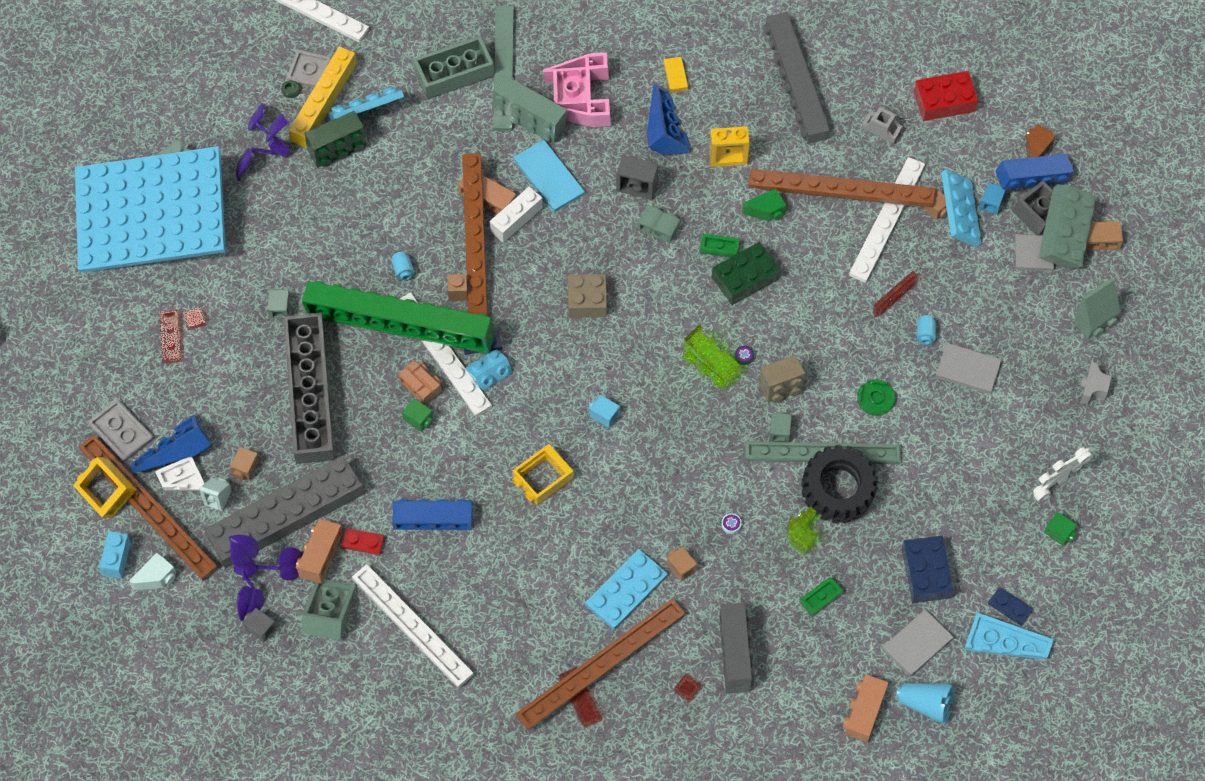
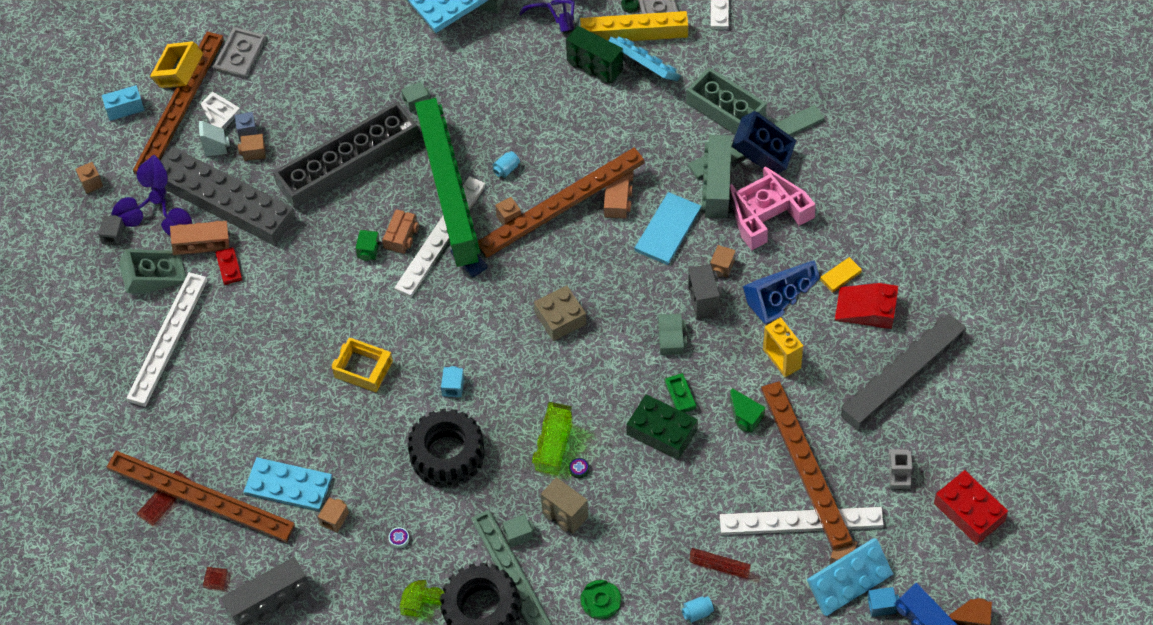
camera: 65 degrees right, 5 degrees down
light aqua slope [129,553,176,590] -> none
blue wedge [131,415,211,473] -> none
clear red tile [159,309,182,364] -> none
clear red tile [183,307,206,330] -> none
blue brick [392,499,472,530] -> none
medium azure bracket [465,349,513,391] -> none
white brick [490,187,543,243] -> none
none -> medium nougat brick [75,162,103,194]
none -> sand blue brick [235,112,257,141]
none -> black tyre [407,409,485,488]
none -> medium nougat brick [710,245,736,278]
none -> dark blue brick [731,111,797,174]
none -> red slope [834,283,899,329]

